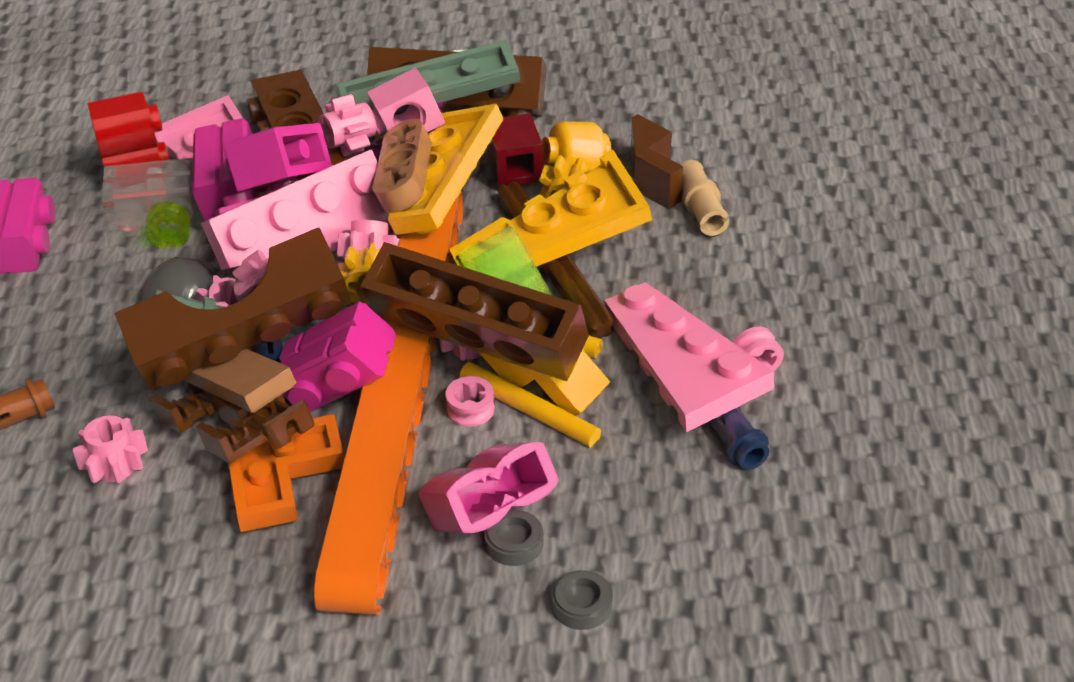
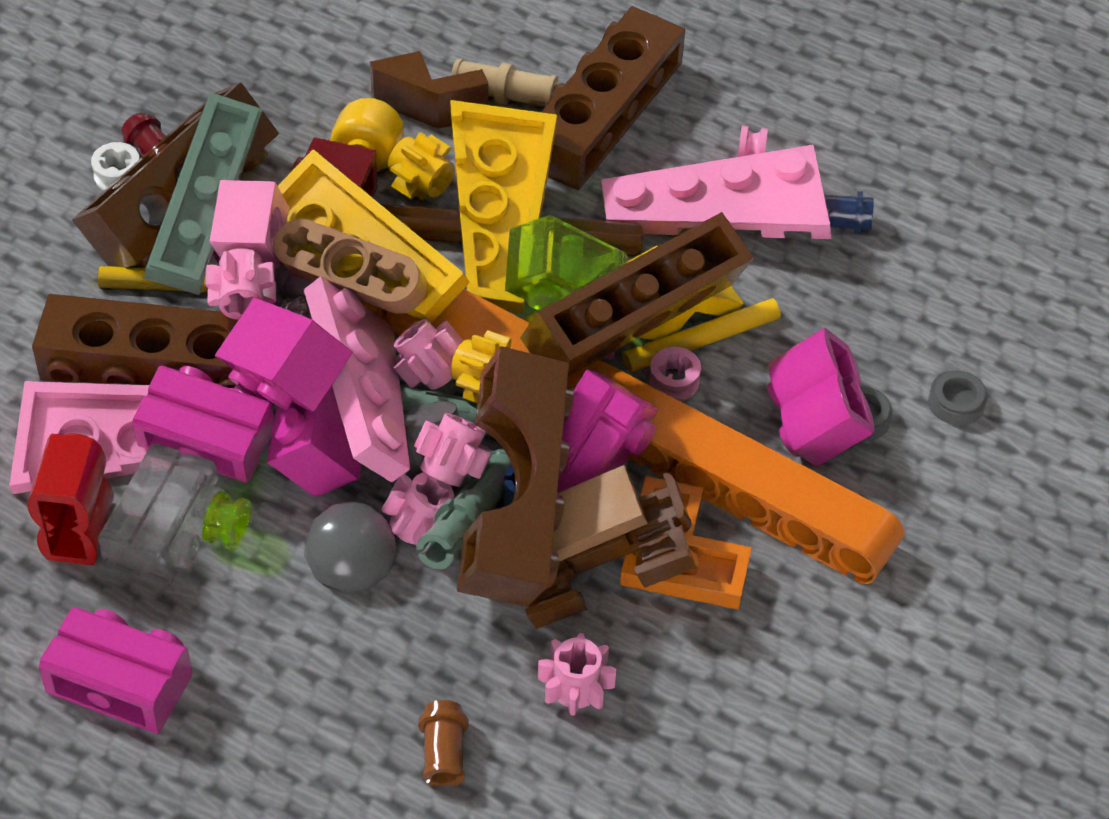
camera: 65 degrees left, 10 degrees up
none -> reddish brown brick [541,6,685,191]

